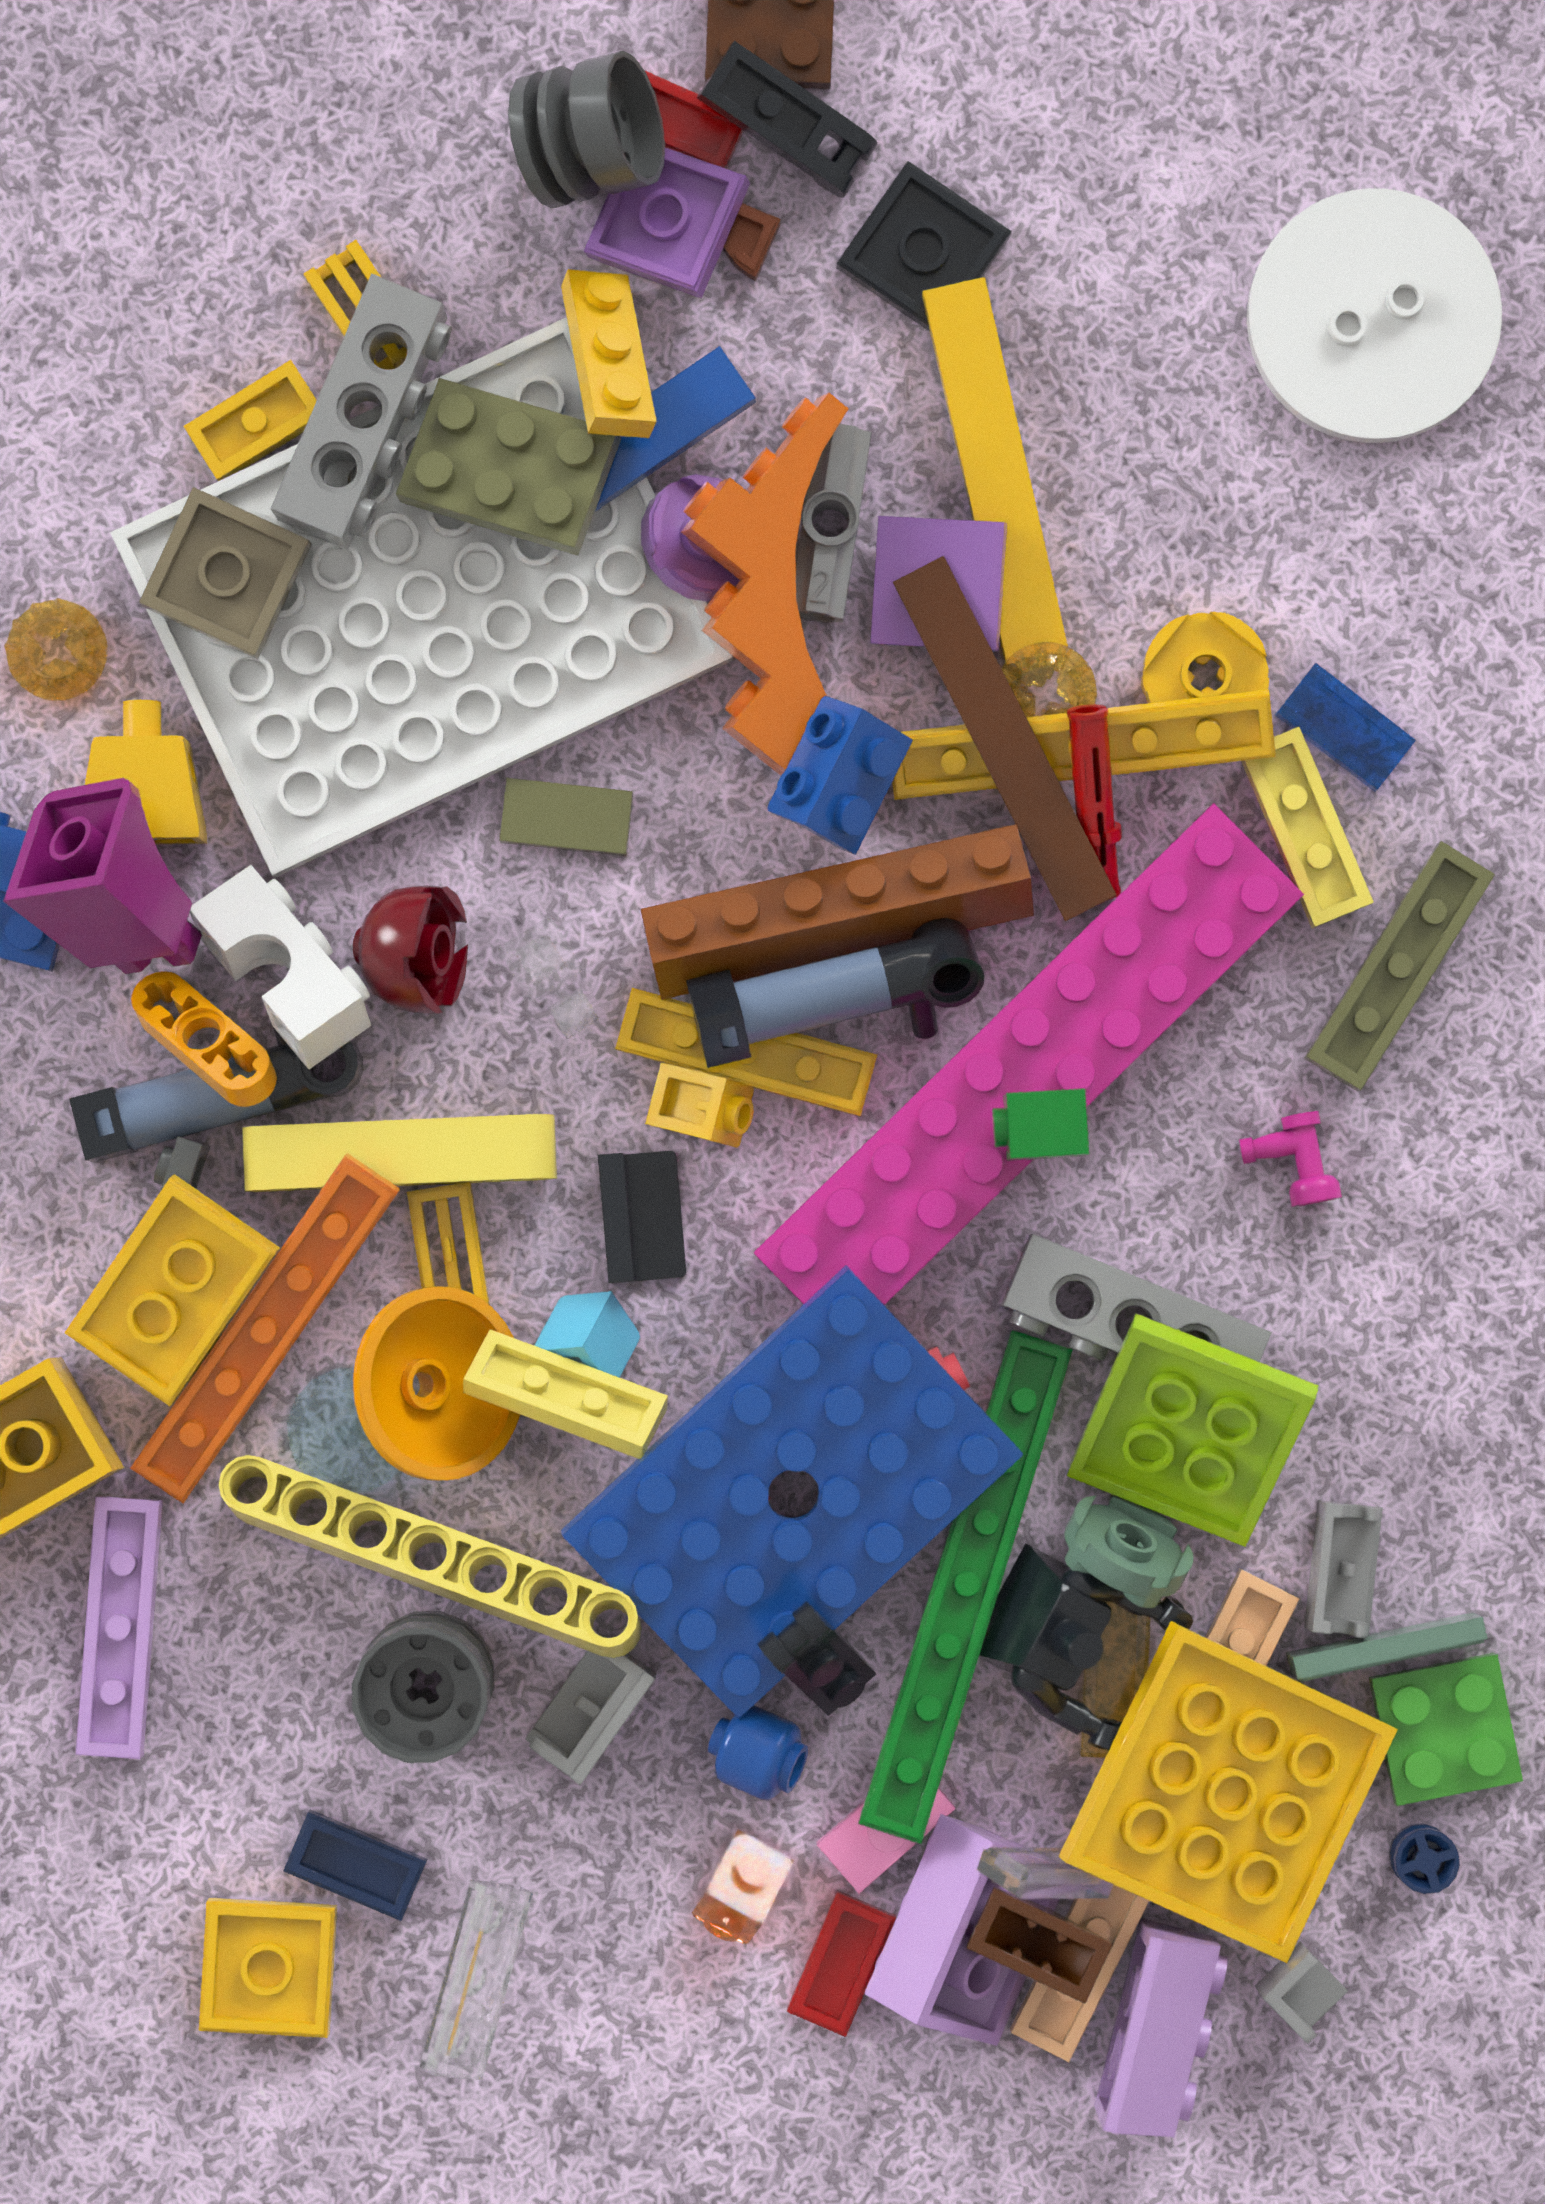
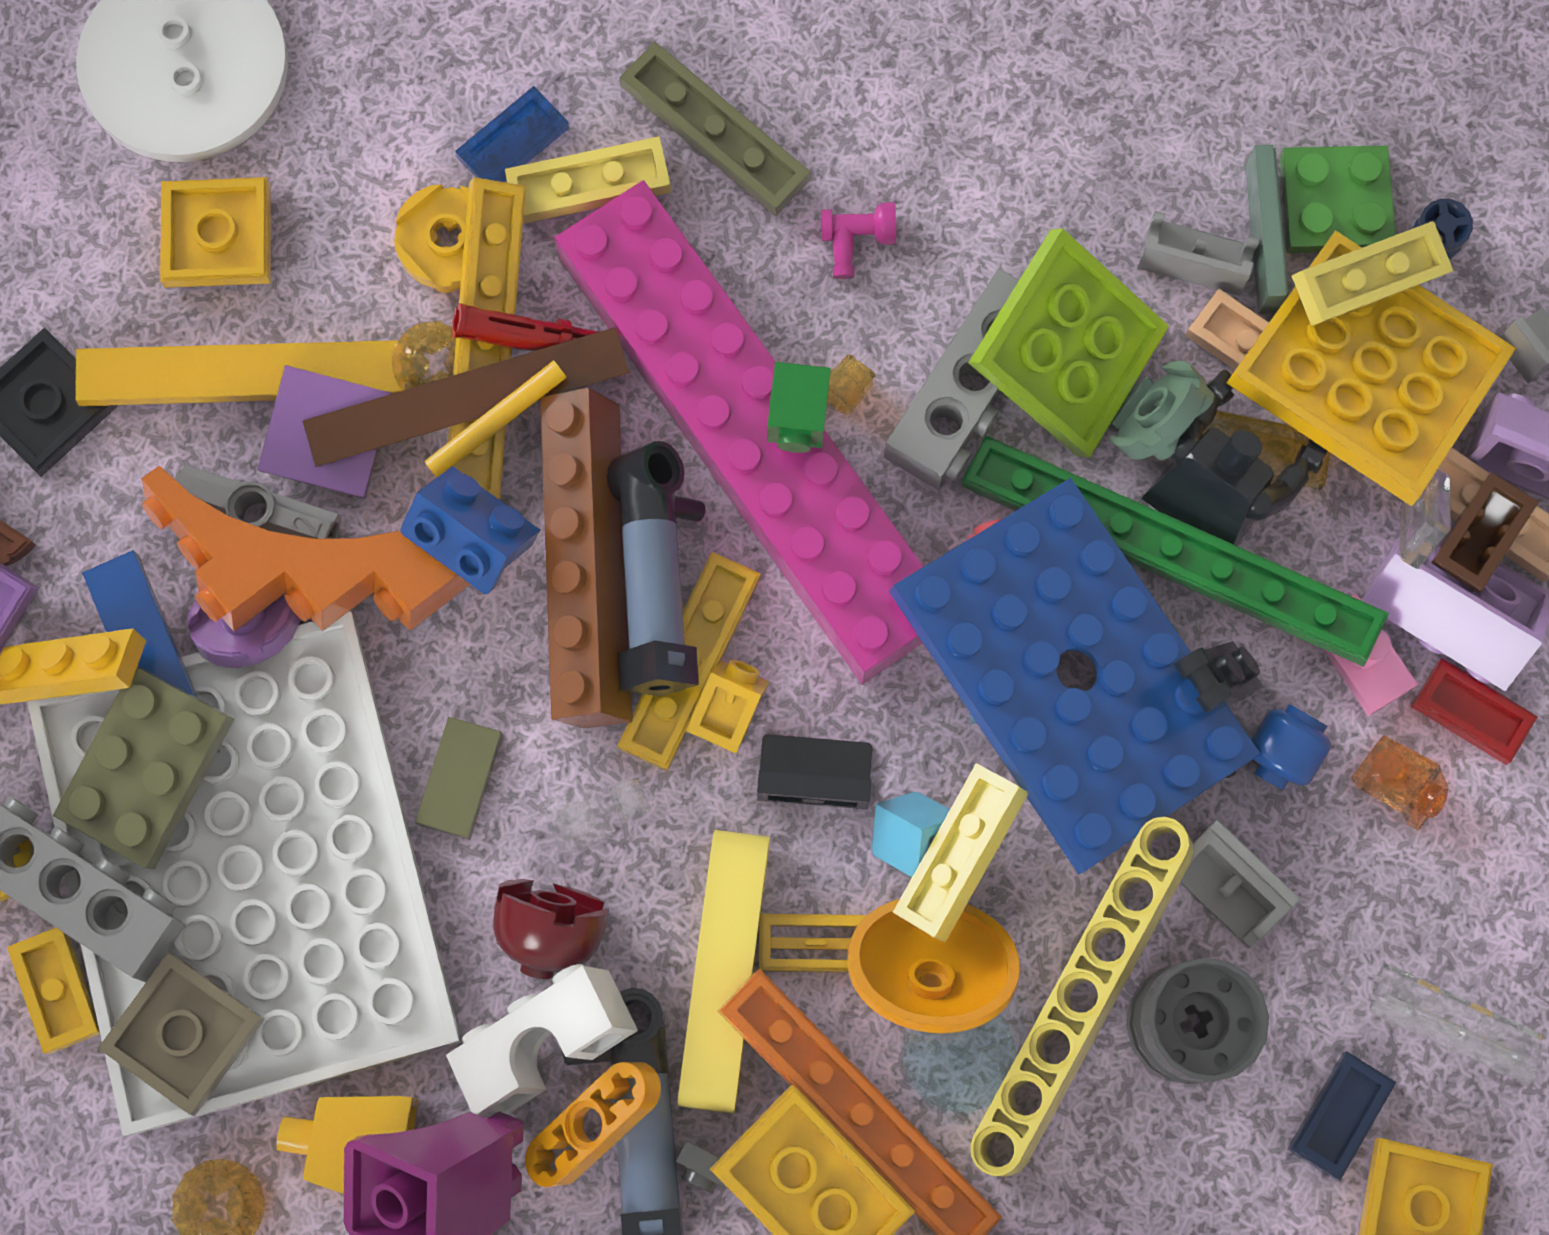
camera: 85 degrees left, 10 degrees down
none -> yellow plate [160,177,271,288]
none -> yellow bar [424,360,567,478]
none -> clear yellow hose [827,354,876,415]
none -> light yellow plate [1292,221,1453,326]

